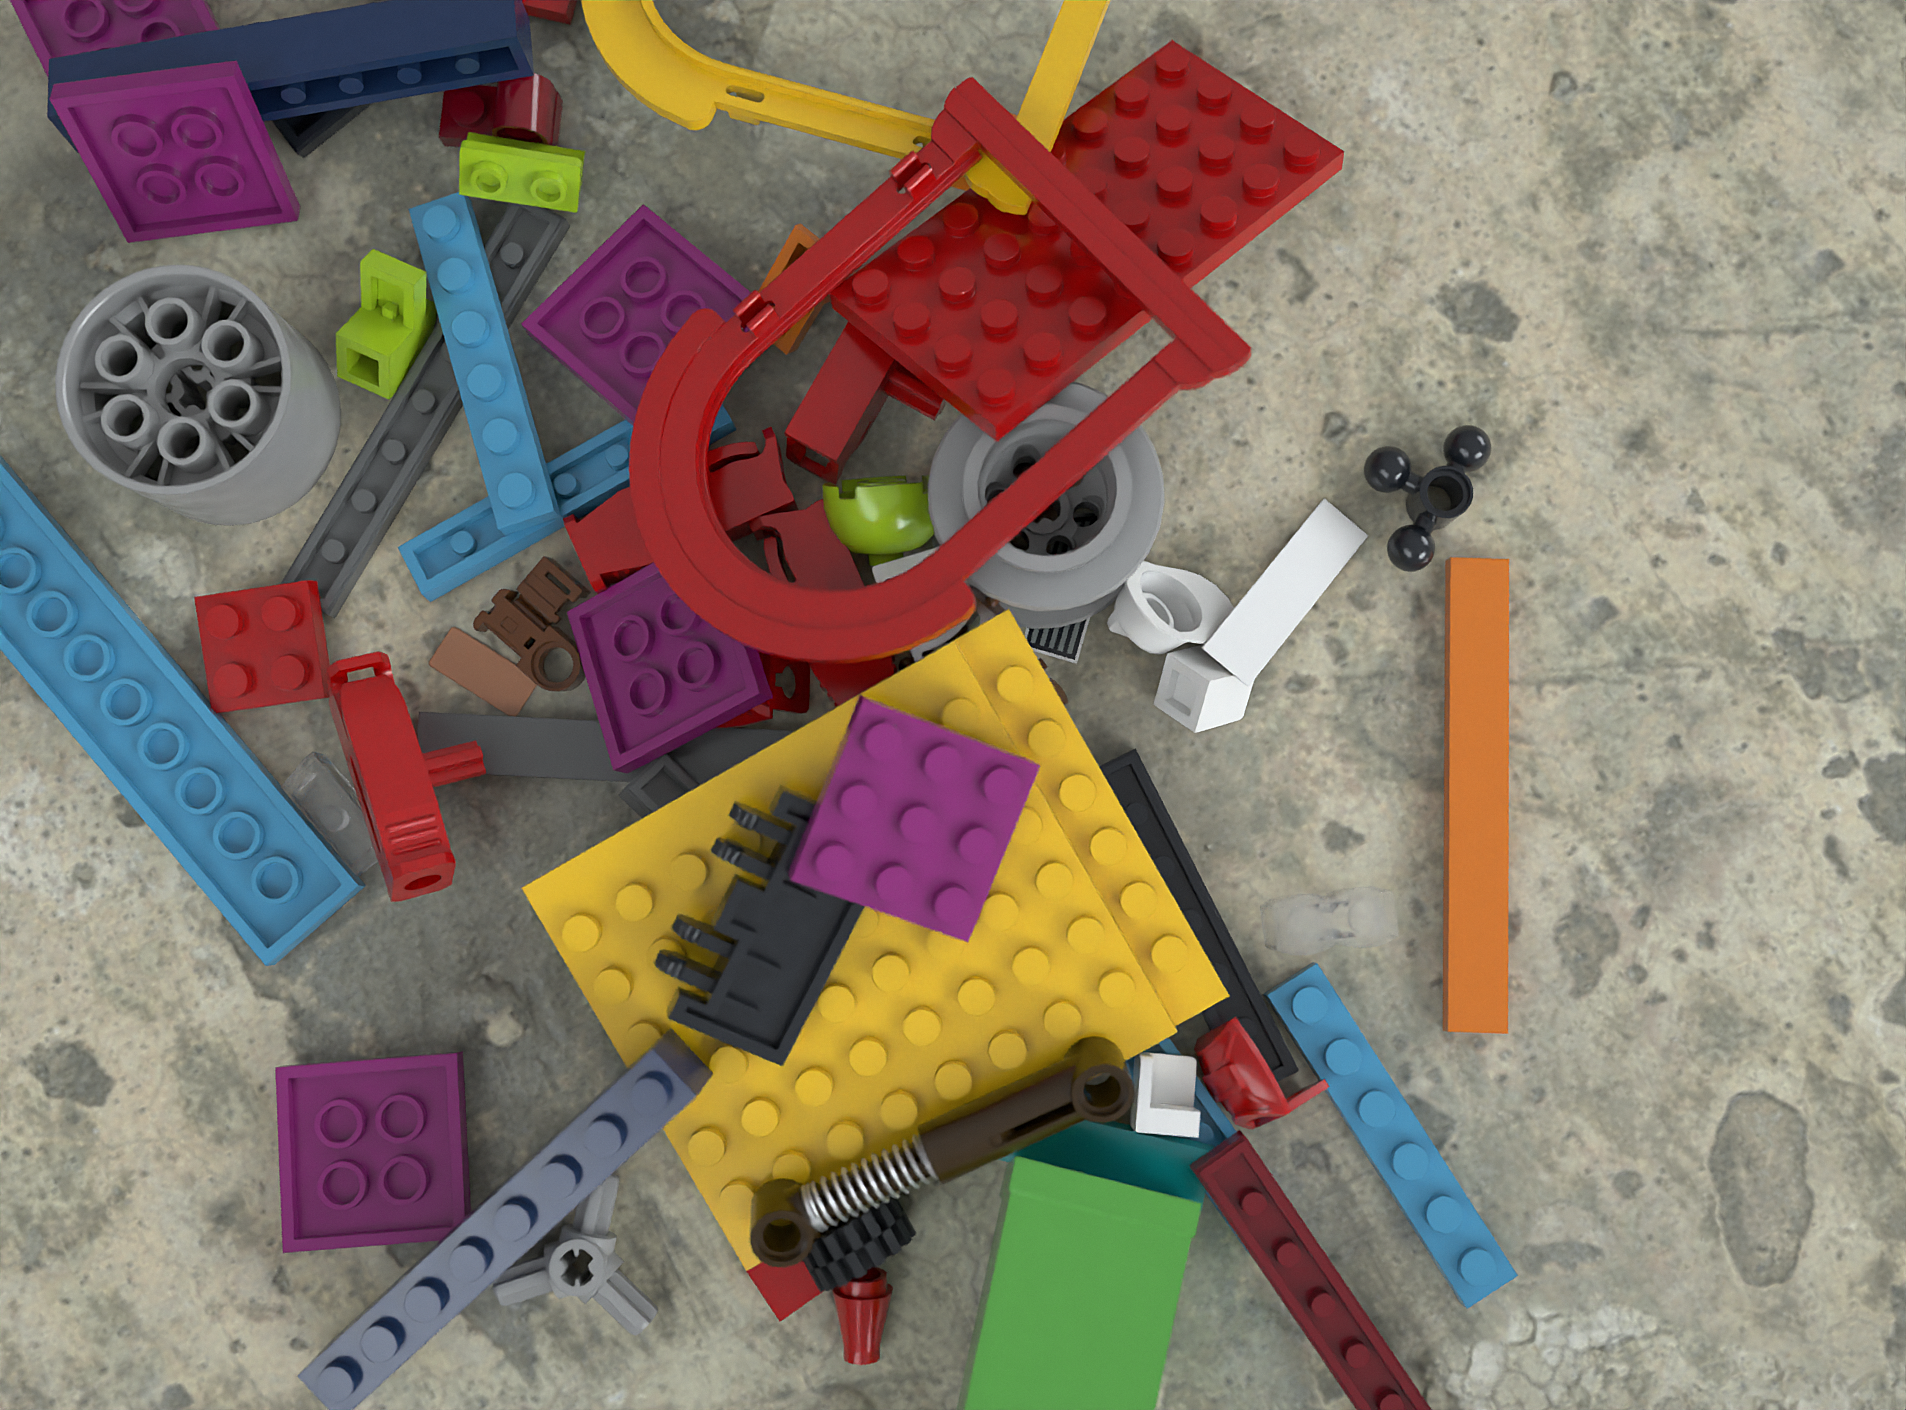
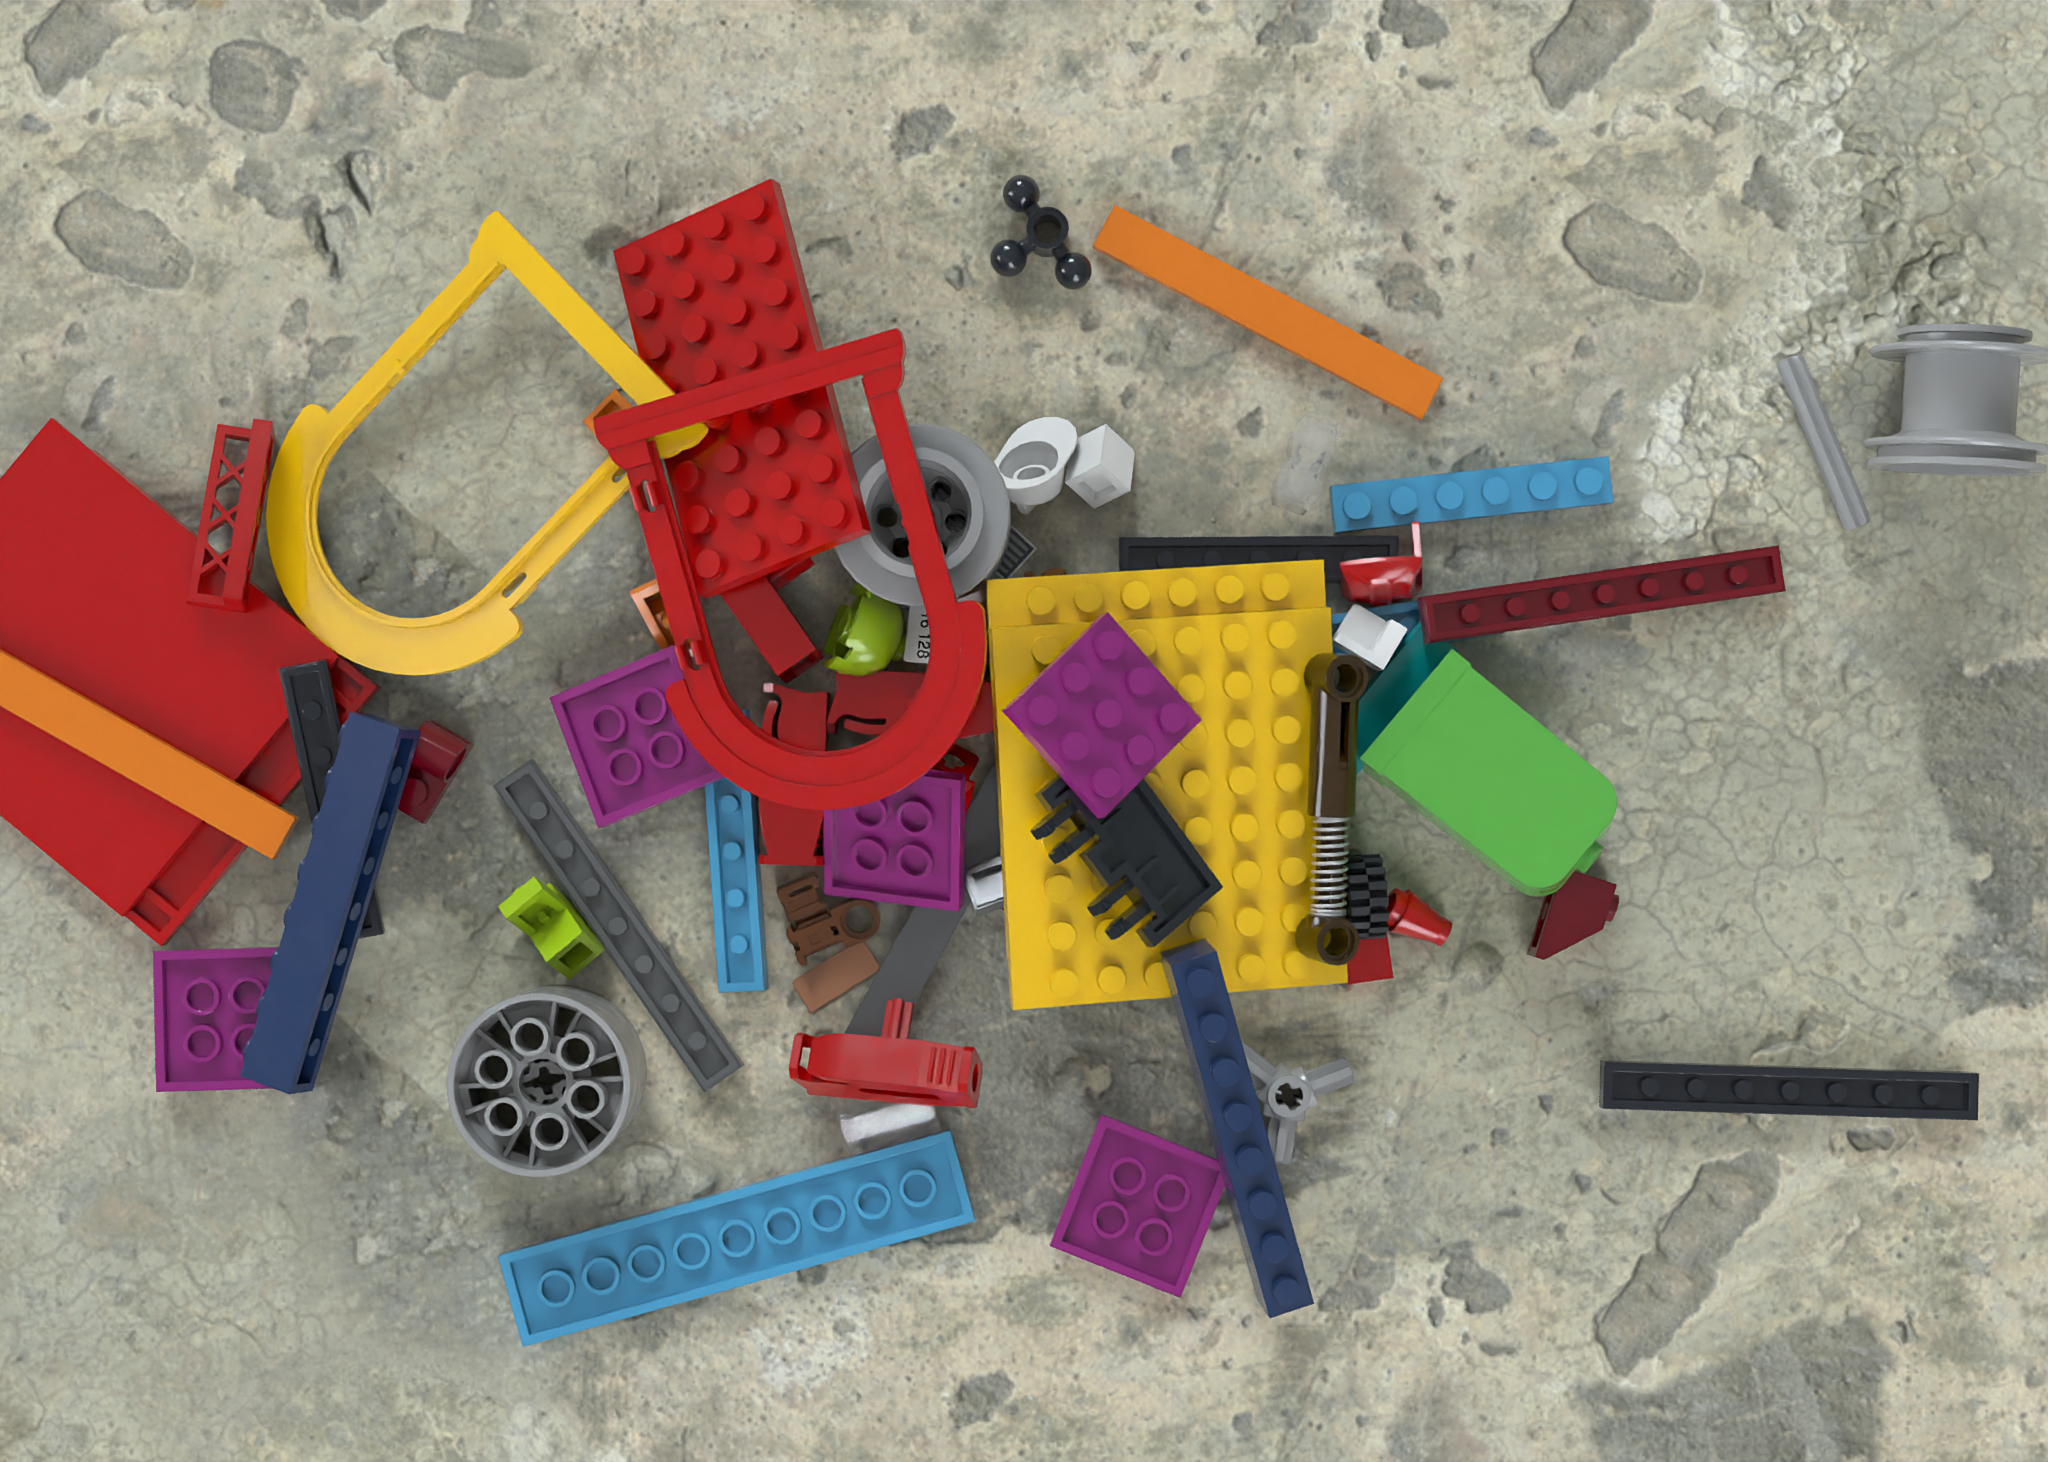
camera: 65 degrees left, 5 degrees up
magenta plate [50,61,300,243] -> none
red plate [194,580,330,713] -> none
dark azure plate [409,192,561,535] -> none
lime bracket [459,132,585,213] -> none
white sticker [1203,498,1368,687] -> none

